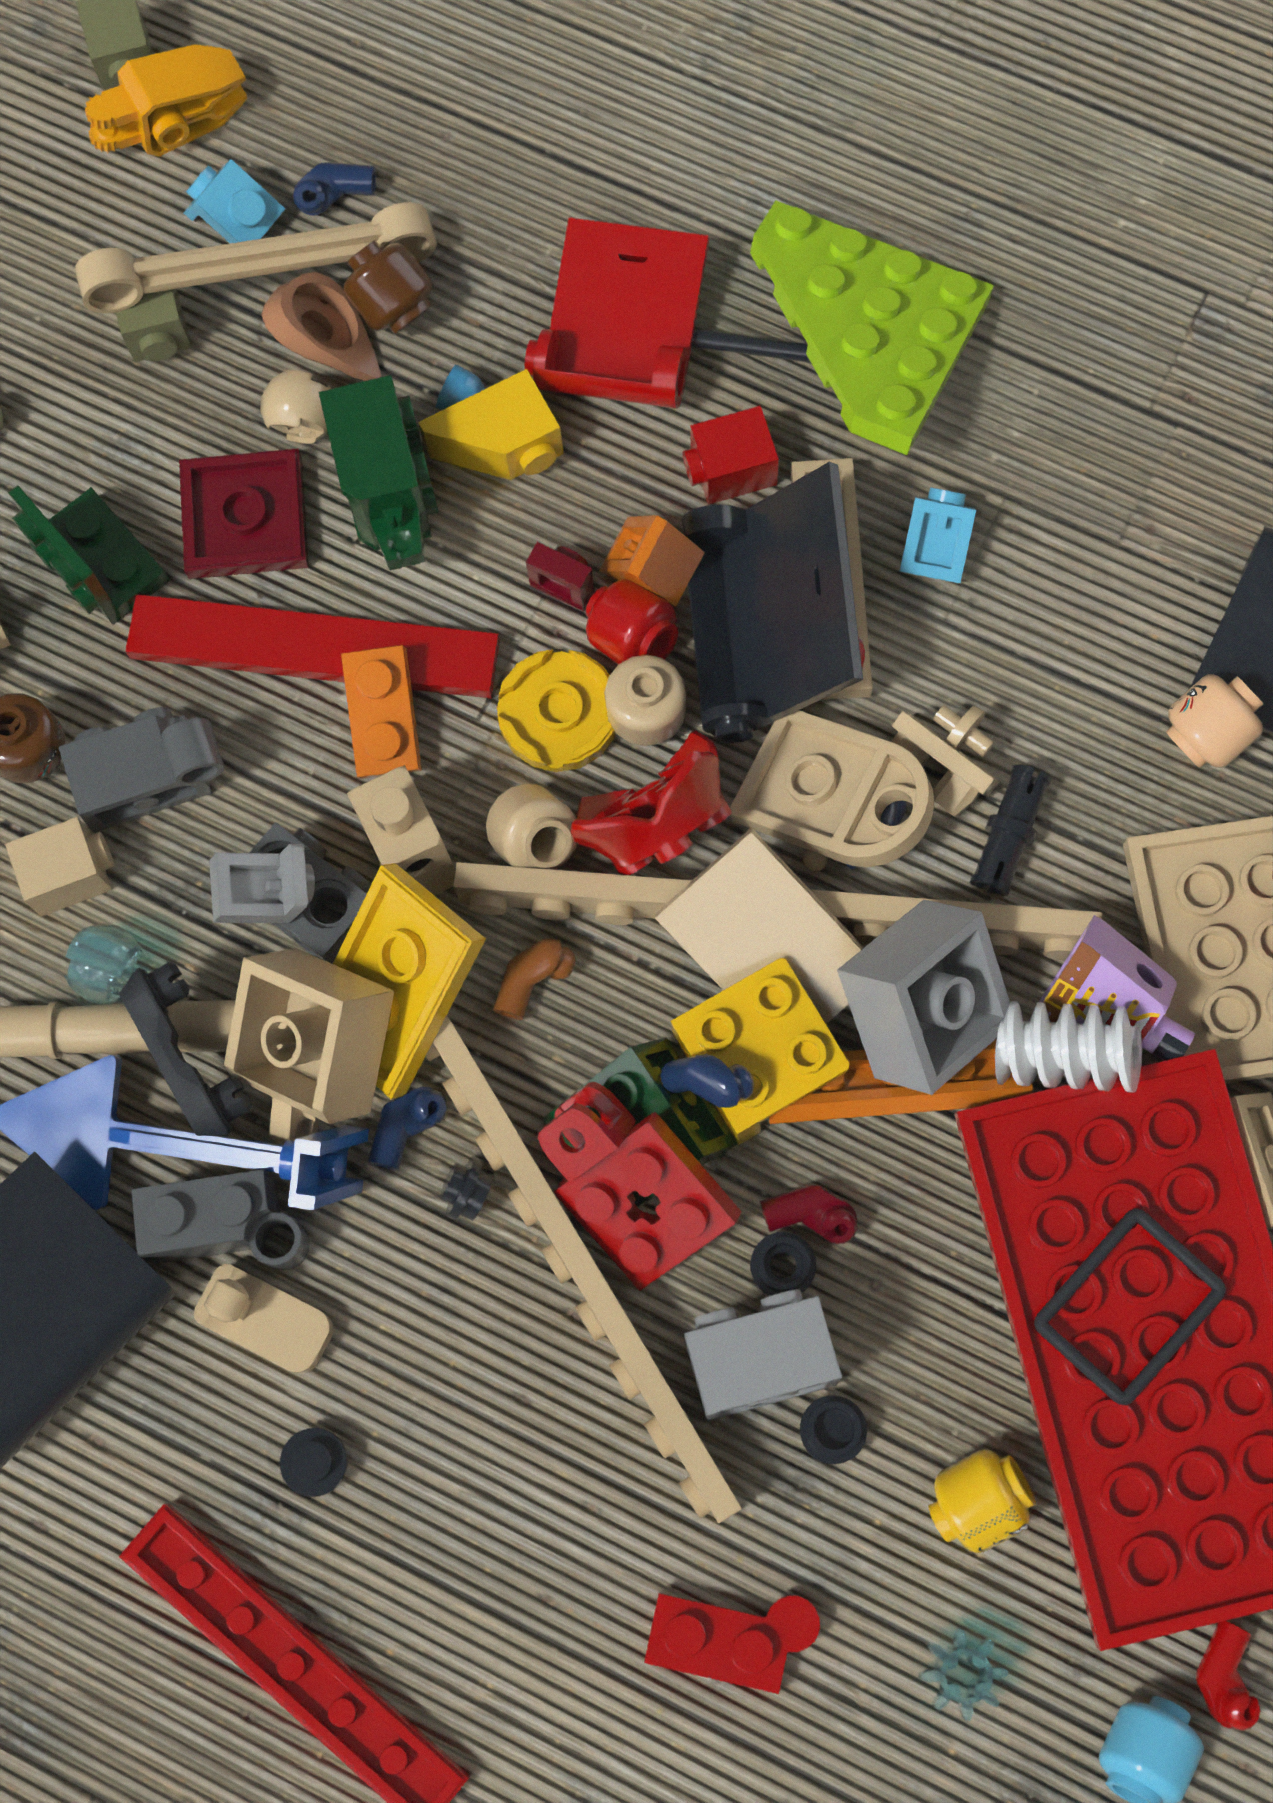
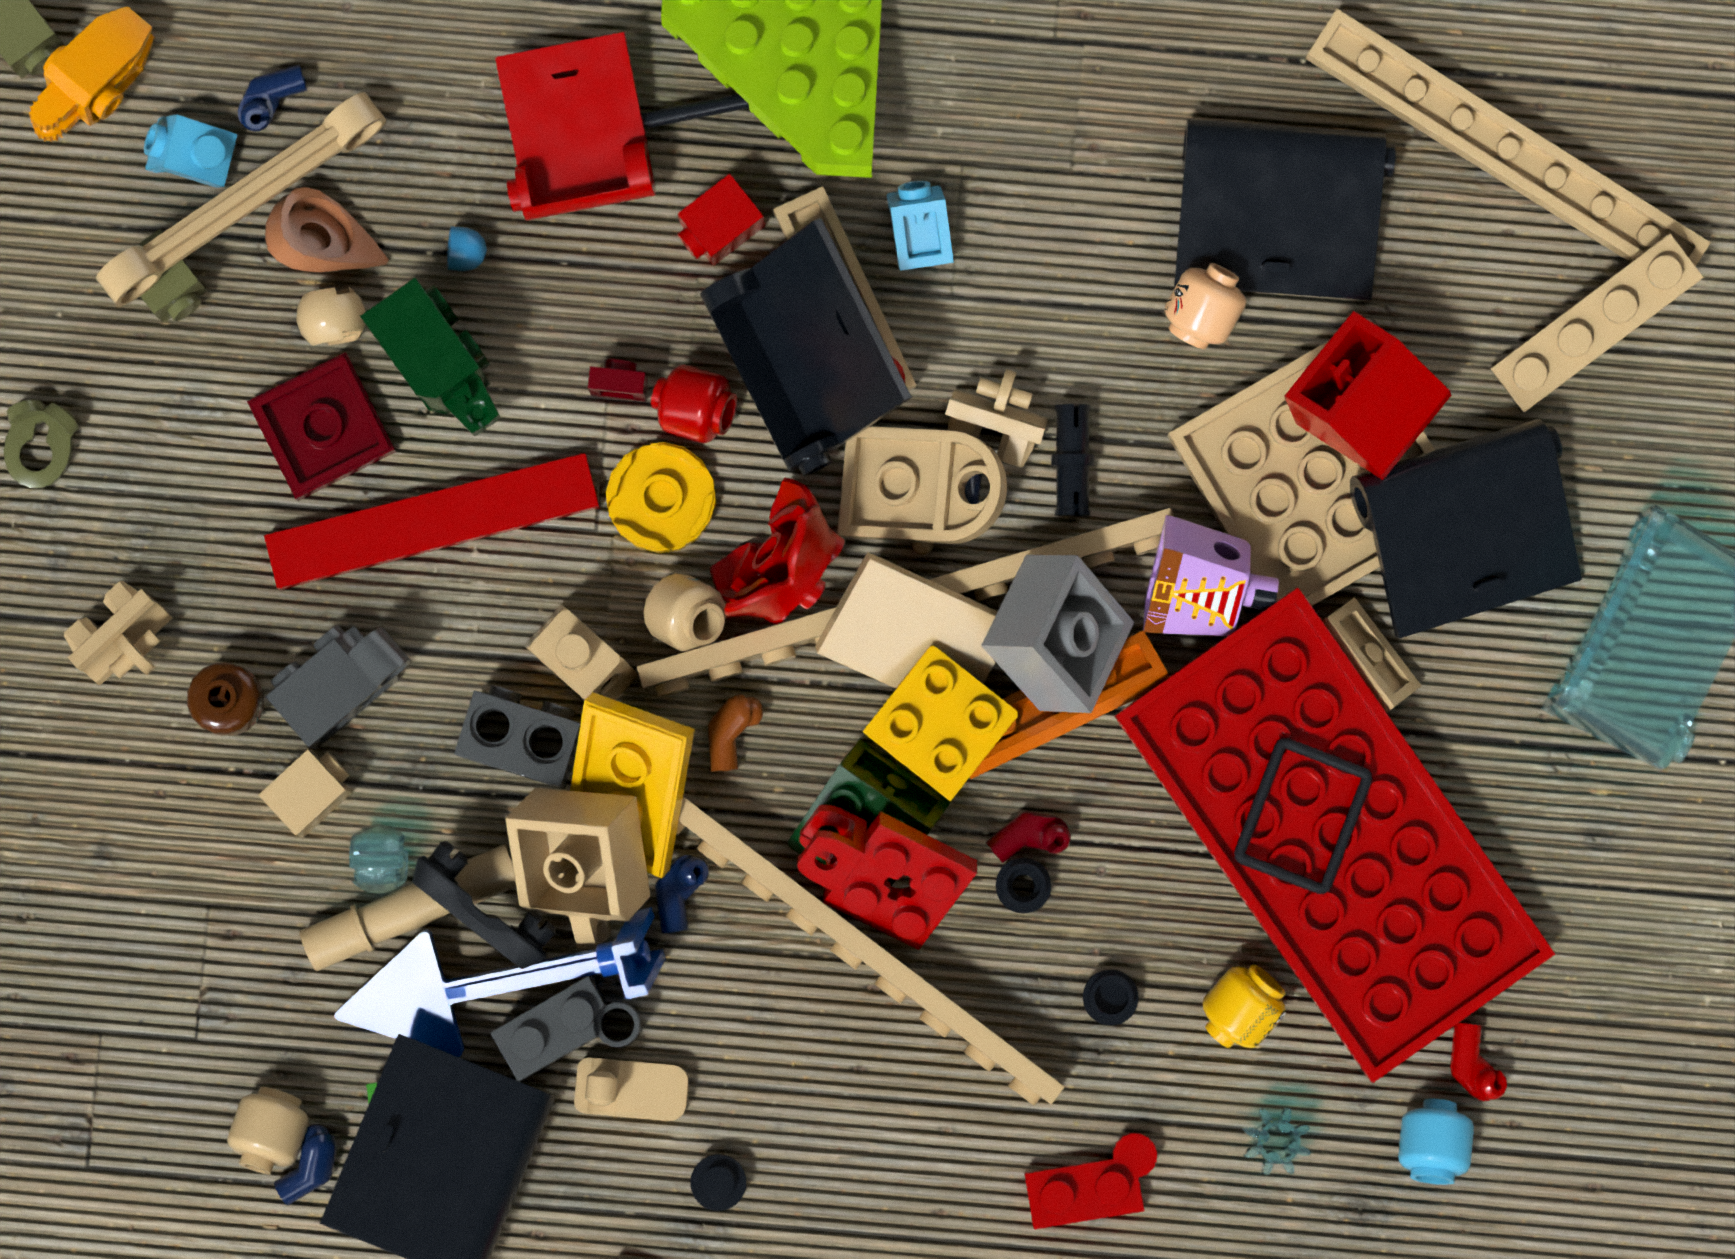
camera: 25 degrees left, 10 degrees up
dark green bracket [8,485,170,625] -> none
light grey bracket [209,844,315,923] -> none
orange plate [341,645,422,779] -> none
reddish brown head [344,240,433,335] -> none
yellow slope [418,369,564,480] -> none
black plate [439,1156,495,1221] -> none
orange slope [599,515,705,607] -> none
tan head [604,655,687,746] -> none
dark blue arm [661,1054,754,1108] -> none
light grey brick [684,1289,842,1422] -> none
white piece [995,1001,1142,1092] -> none

